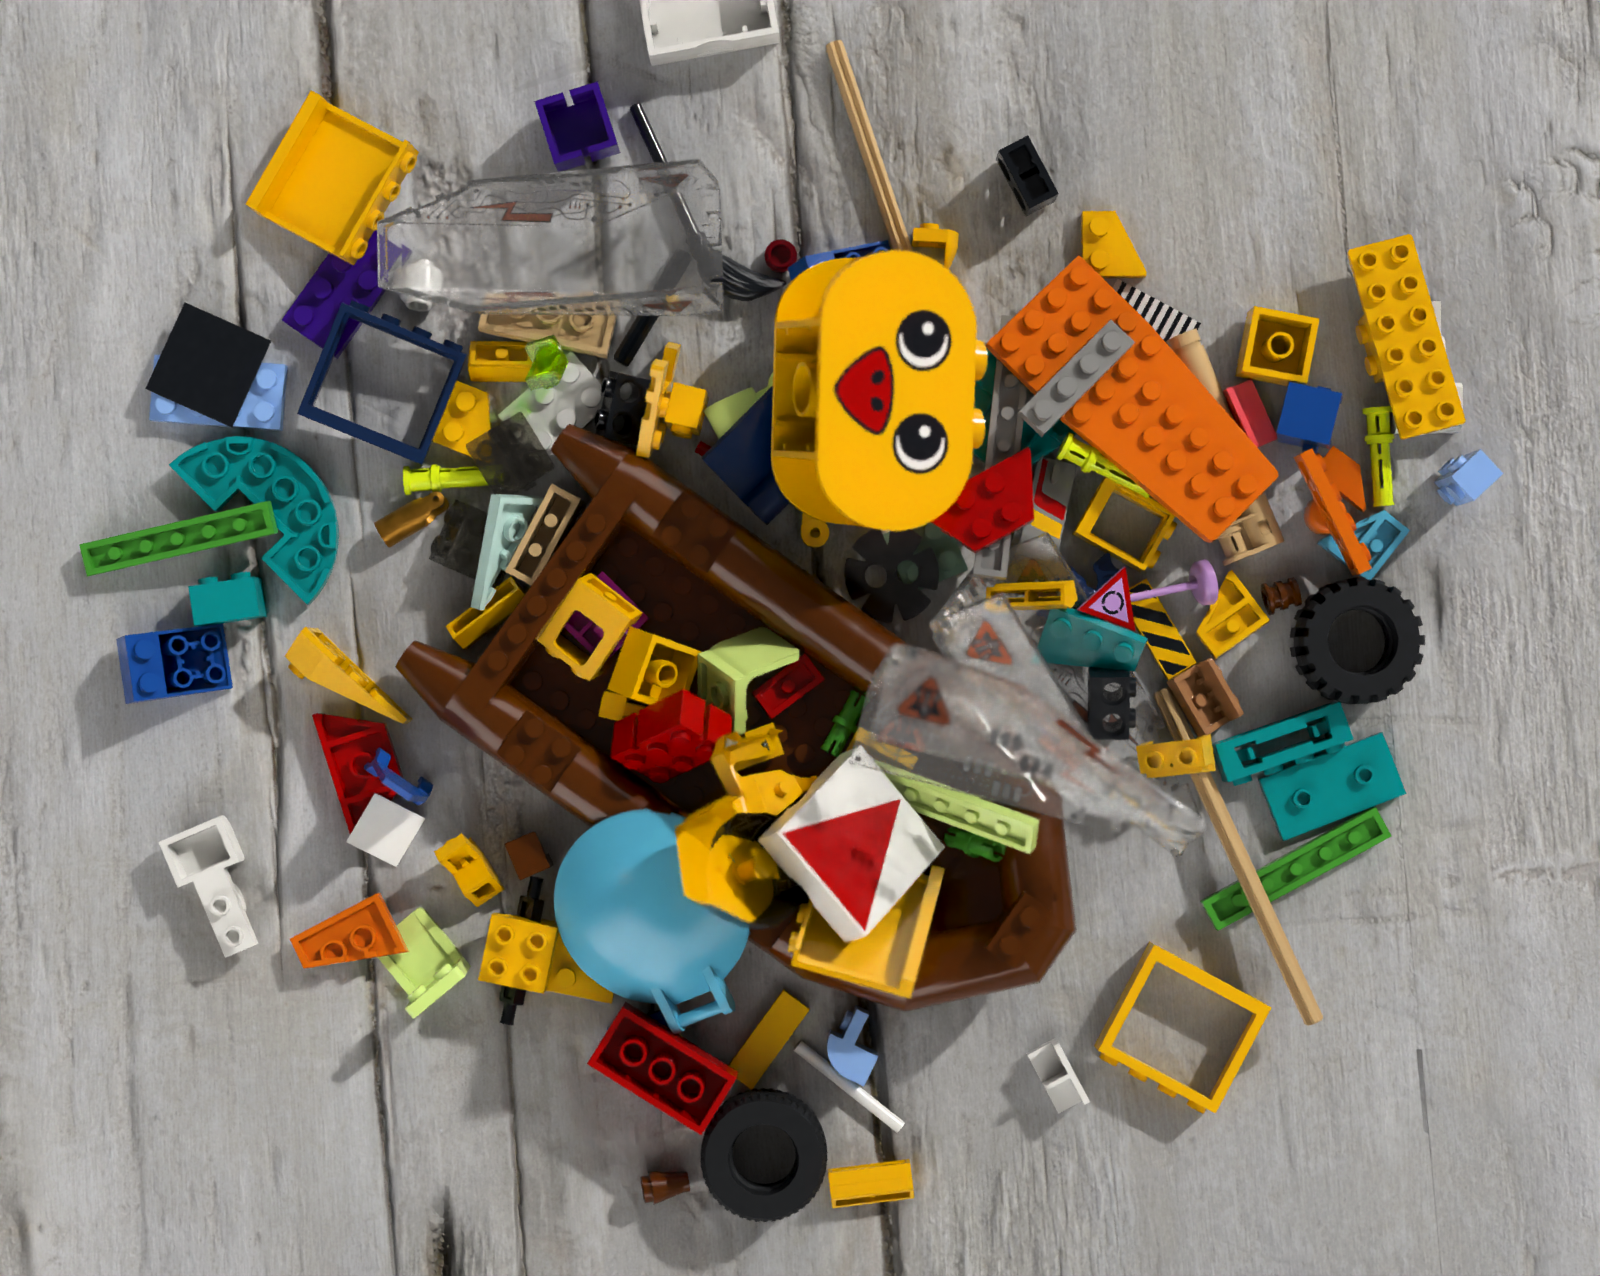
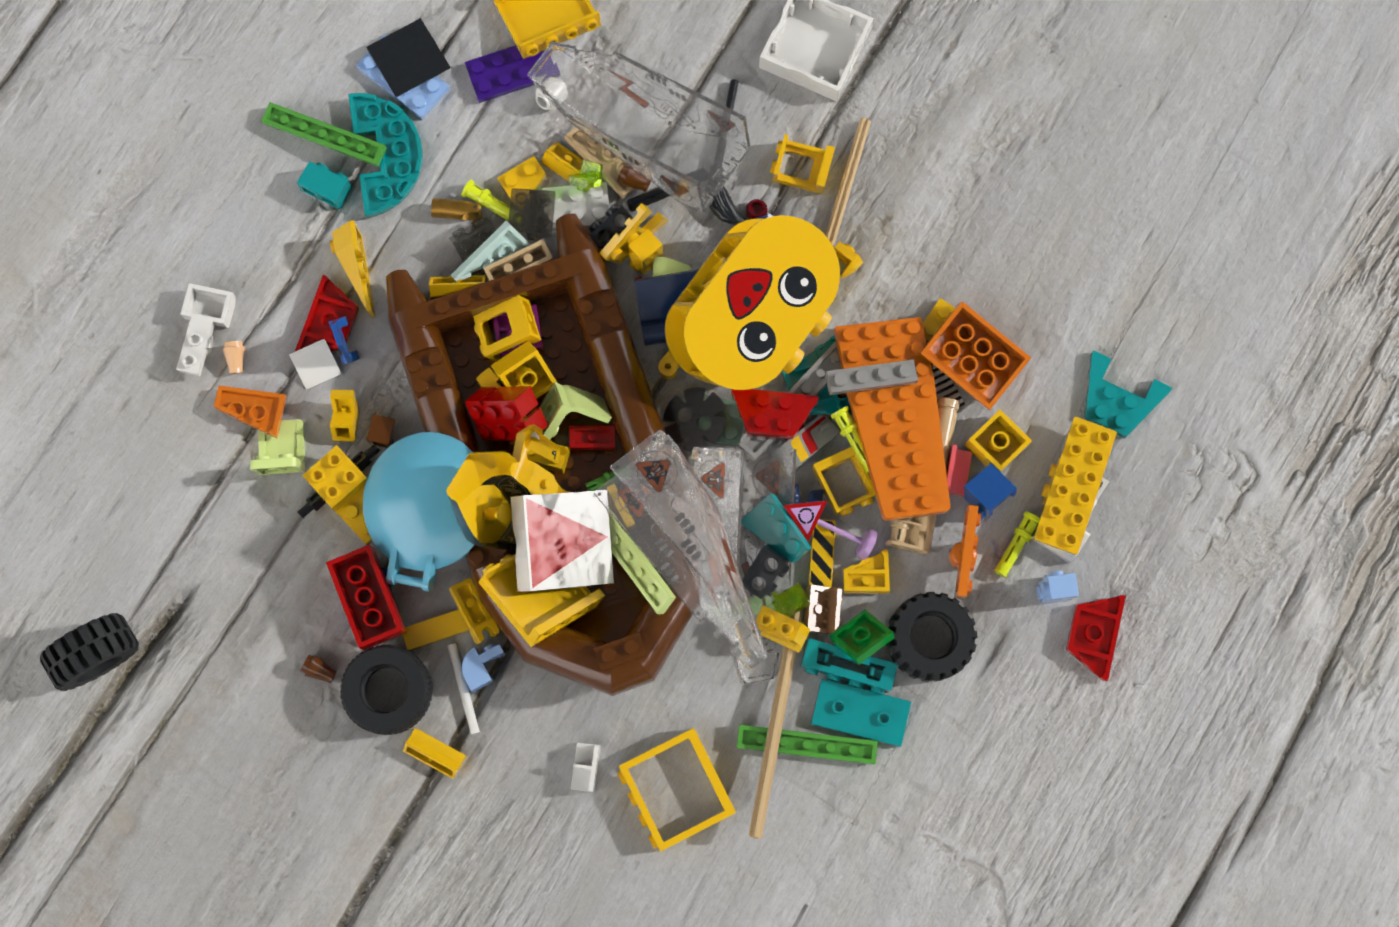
camera: 30 degrees right, 10 degrees down
blue slope [116,623,233,704] -> none
dark blue window [297,301,467,465] -> none
dark purple piece [534,81,620,173] -> none
bright green pin [944,826,1006,862] -> none
yellow piece [986,580,1078,611] -> none
black brick [996,135,1059,216] -> none
reddish brown bush [1261,577,1302,615] -> none
medium azure wing [1317,510,1410,580] -> none
orange slope [1323,446,1366,513] -> none
none -> light nougat cone [222,341,245,374]
none -> yellow plate [449,578,499,645]
none -> reddish brown cone [617,165,651,192]
none -> yellow window [770,134,835,195]
none -> clear neon green bracket [771,583,811,617]
none -> green plate [829,609,895,665]
none -> orange slope [920,301,1031,410]
none -> red wing [1066,595,1126,682]
none -> teal wing [1084,350,1173,438]

